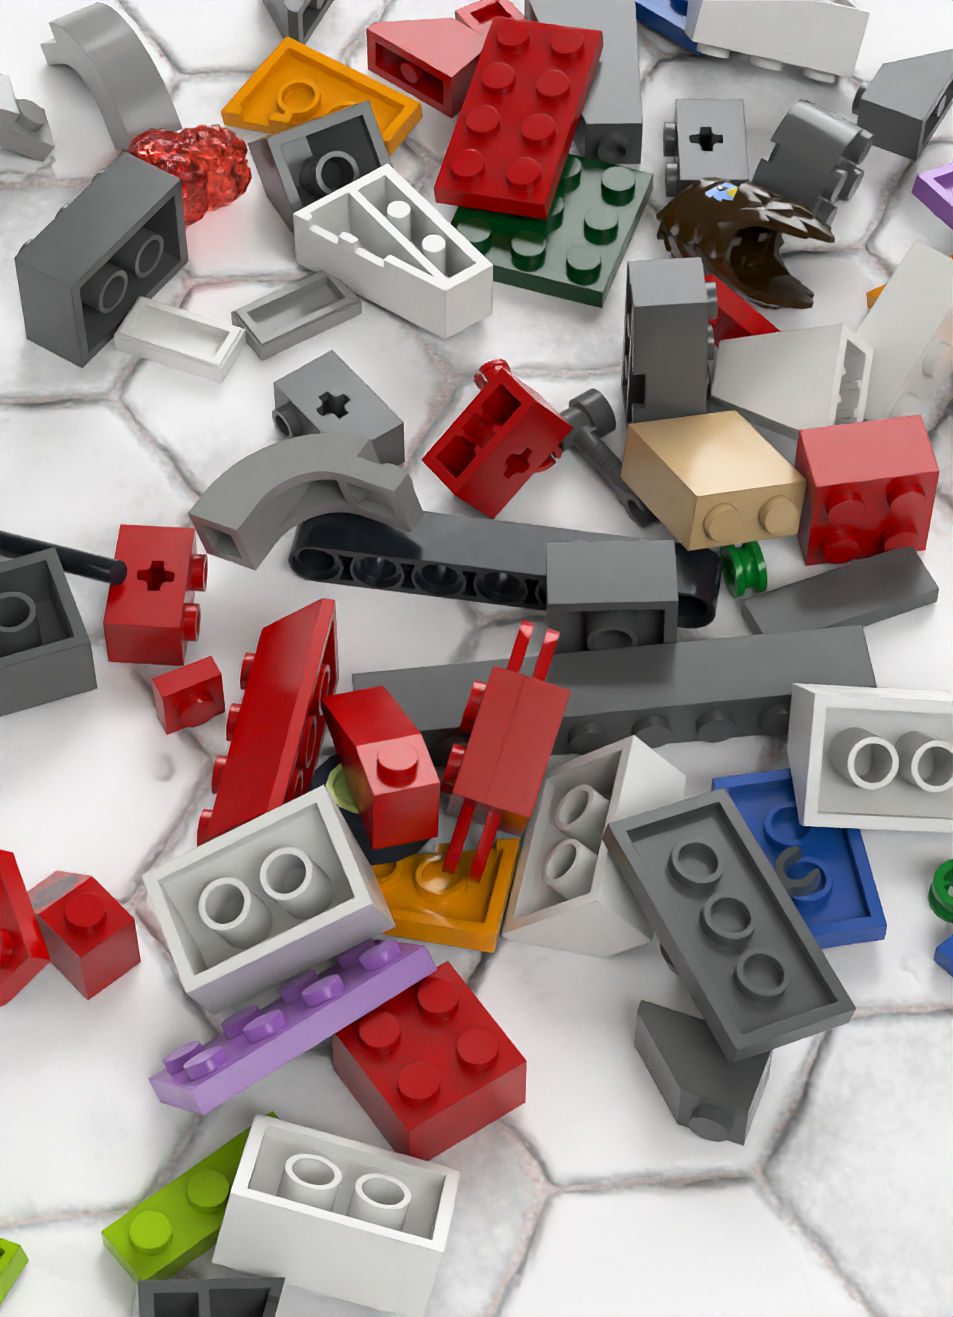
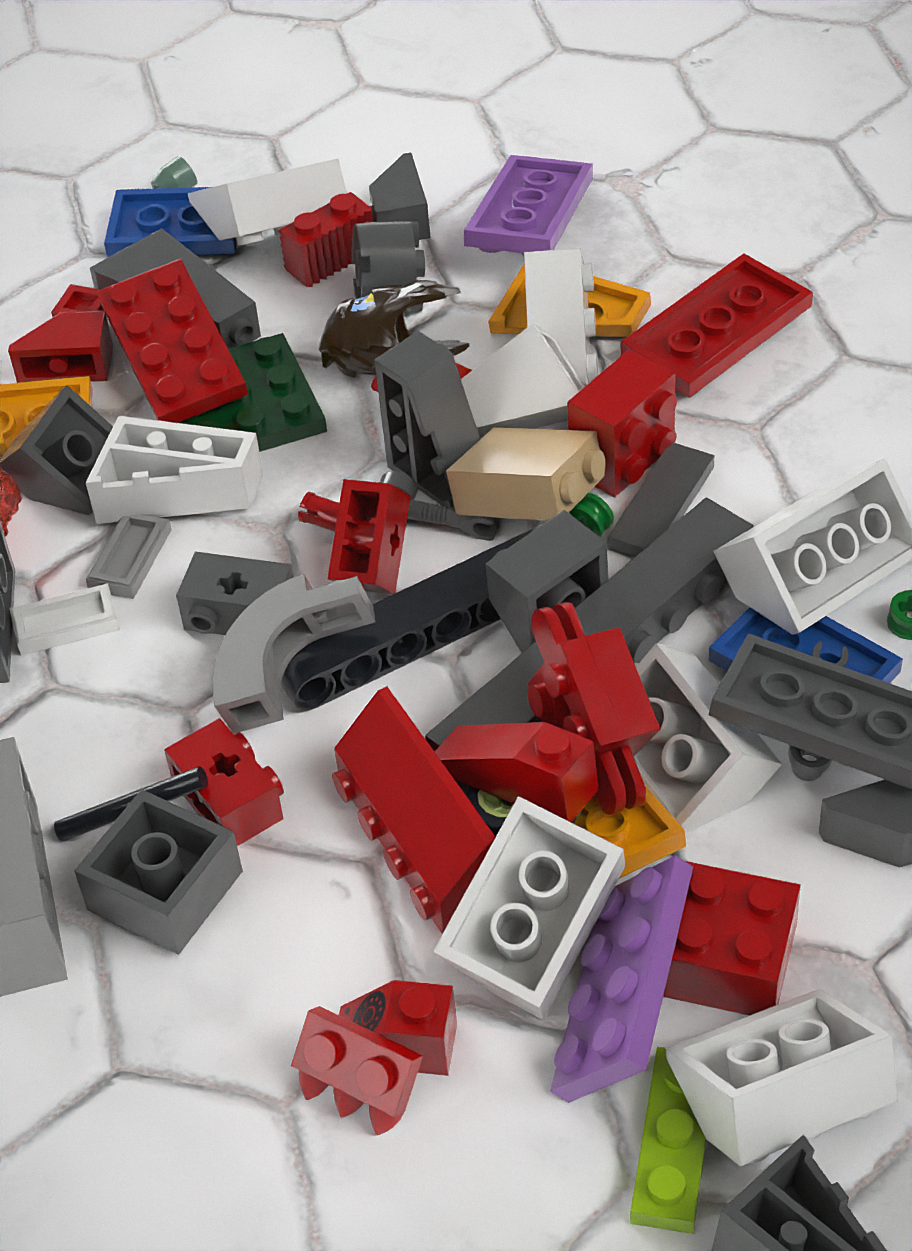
camera: 35 degrees left, 5 degrees down
red plate [152,656,225,735] -> none
brick [663,99,749,197] -> none
none -> red brick [278,192,373,287]

